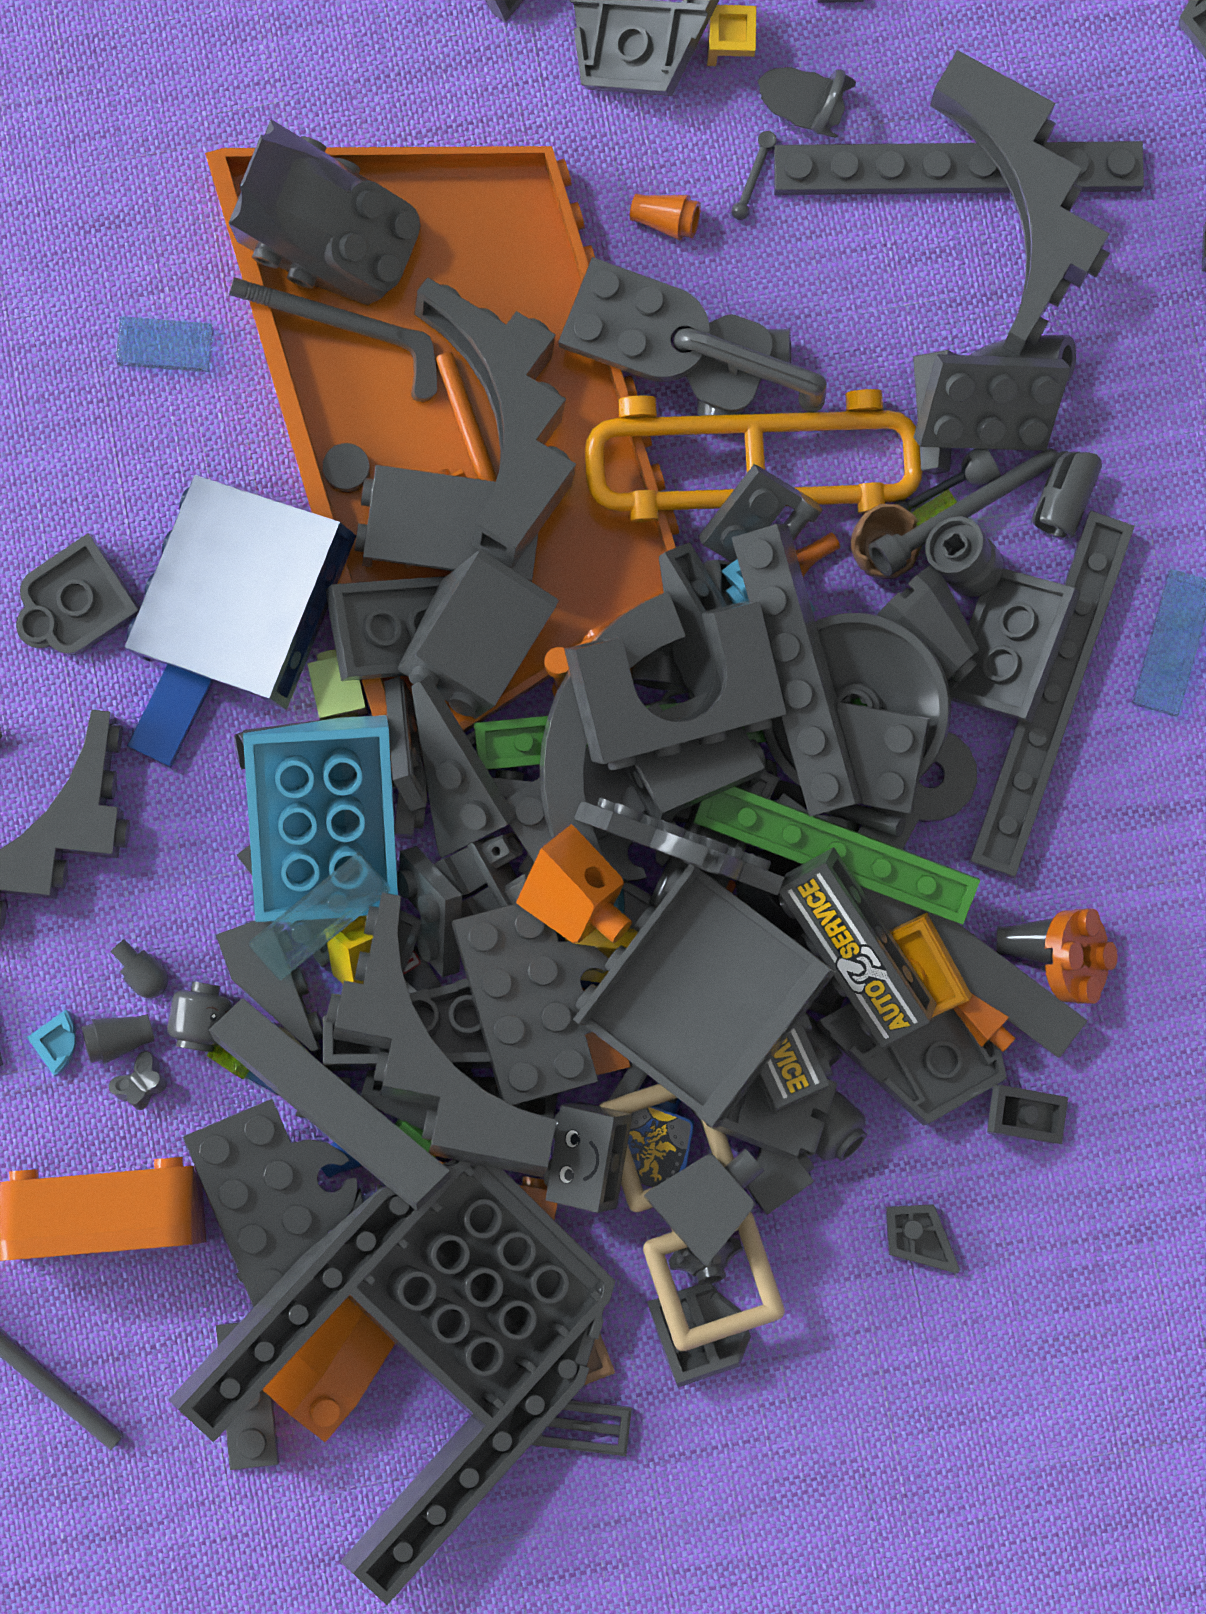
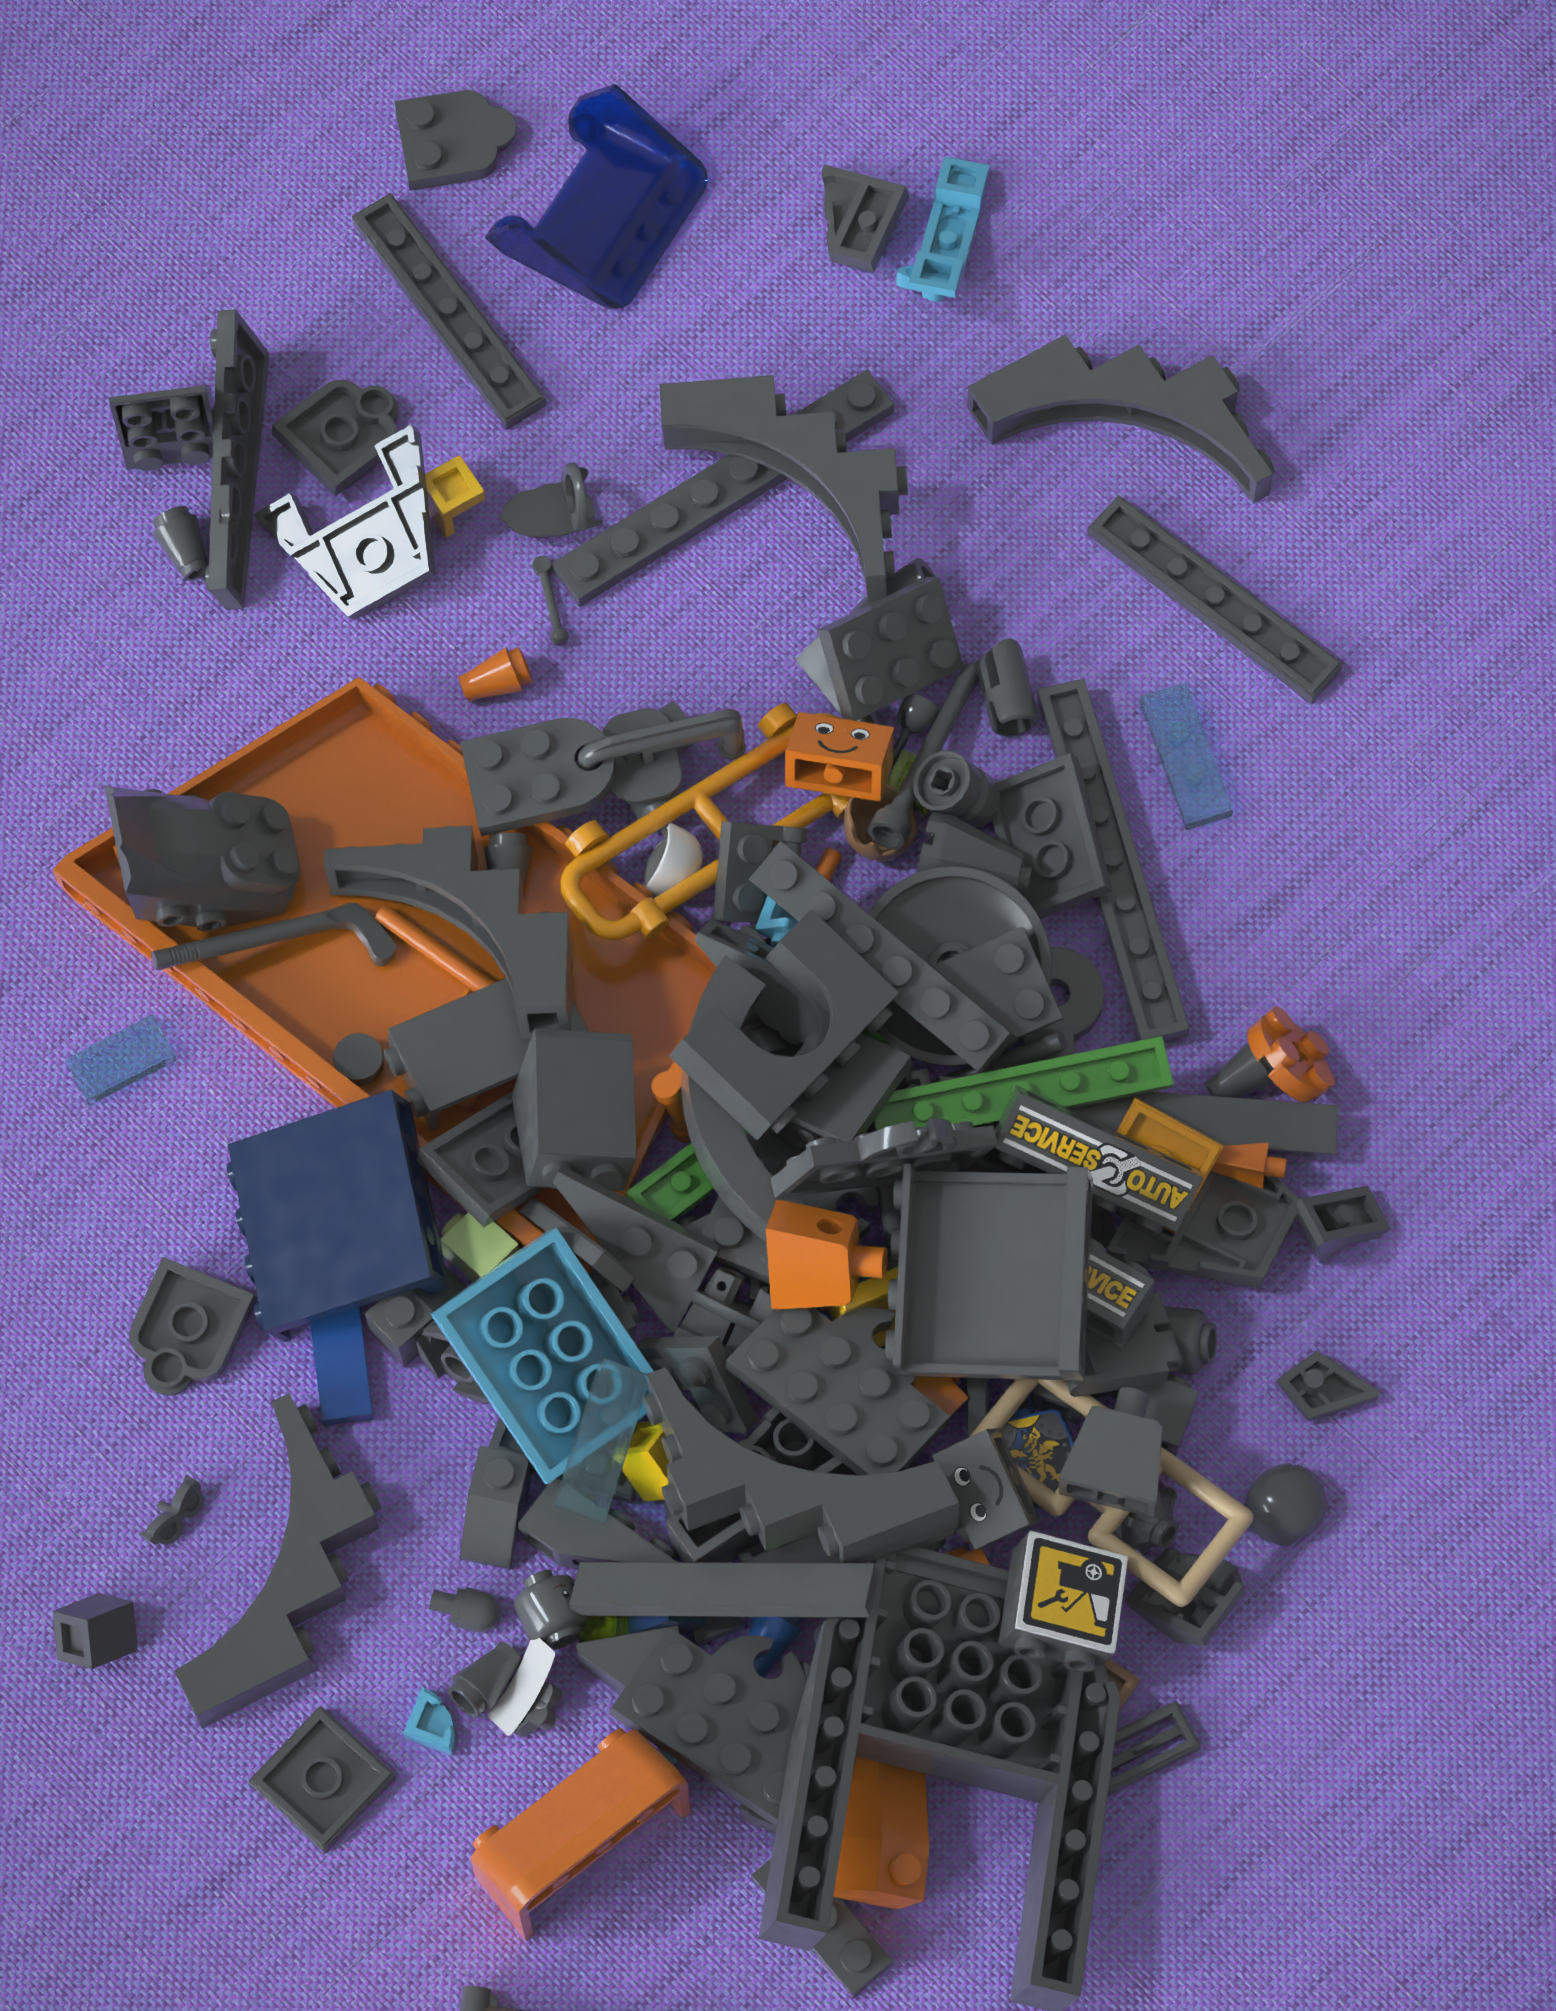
camera: 30 degrees left, 15 degrees down
none -> dark grey slope [365,1265,467,1368]
none -> dark grey slope [460,1446,533,1570]
none -> dark grey cone [484,833,533,890]
none -> white sticker [488,1638,555,1736]
none -> dark grey slope [576,1625,680,1694]
none -> white hair [642,823,703,897]
none -> orange brick [785,712,894,802]
none -> piece [998,1531,1128,1672]
none -> dark grey hair [1244,1463,1328,1546]

